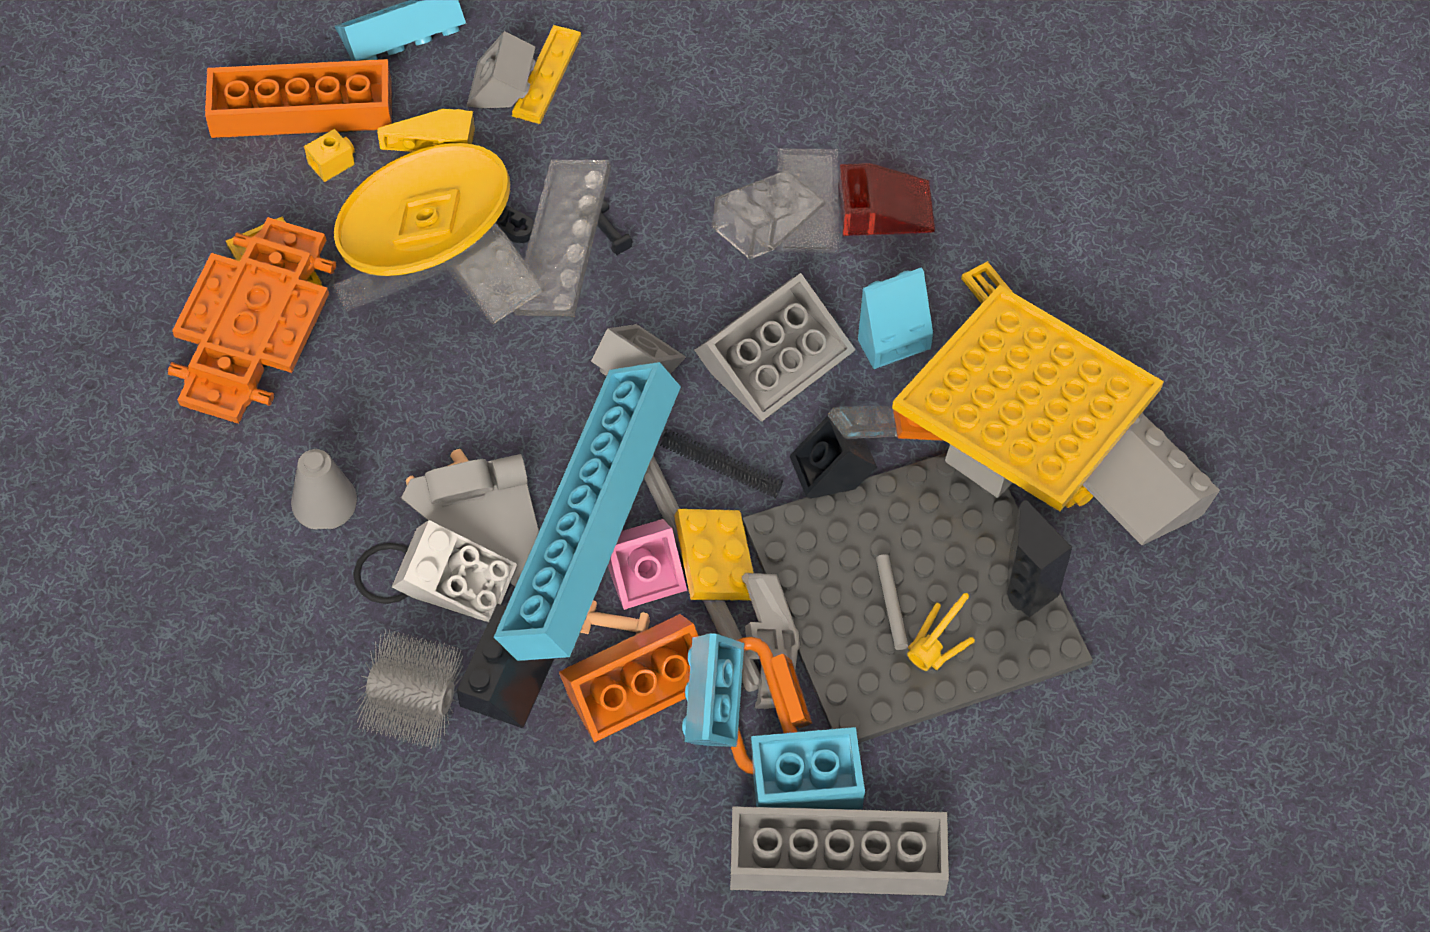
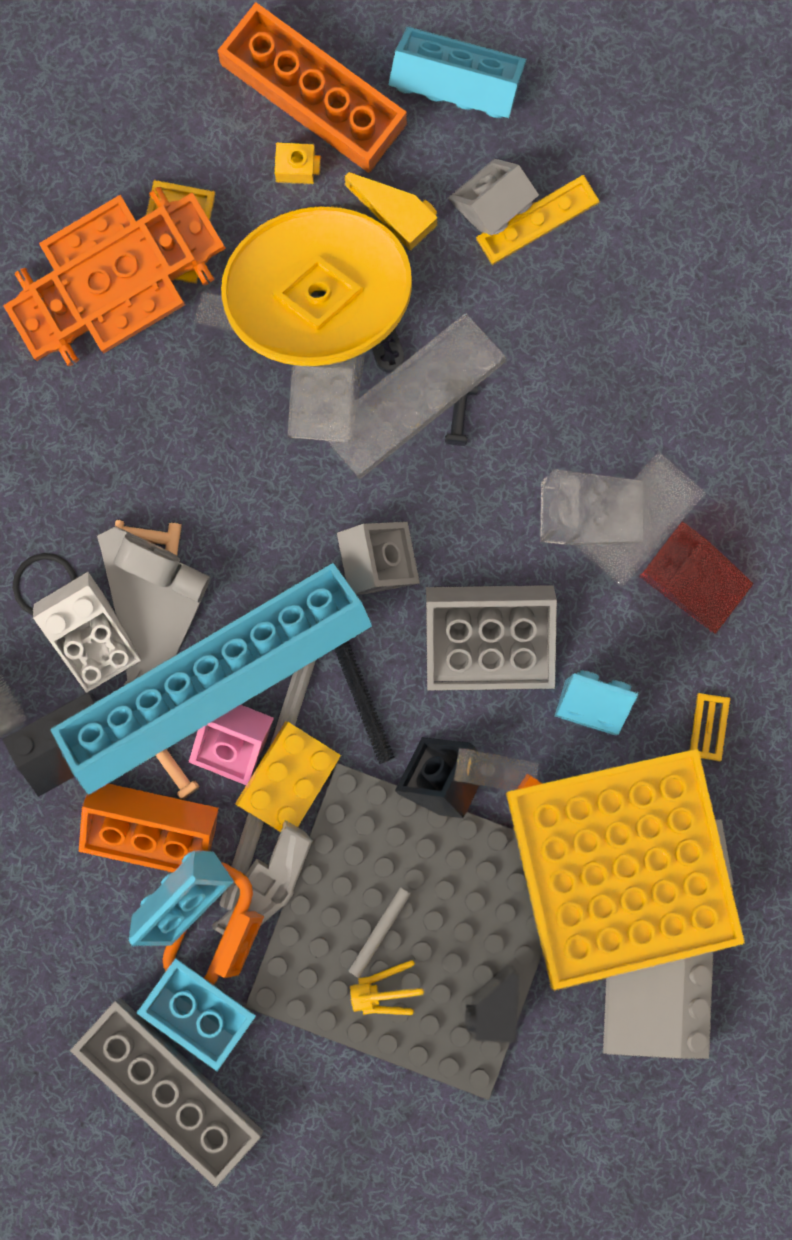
camera: 40 degrees right, 25 degrees up
light grey cone [291,449,357,530] -> none

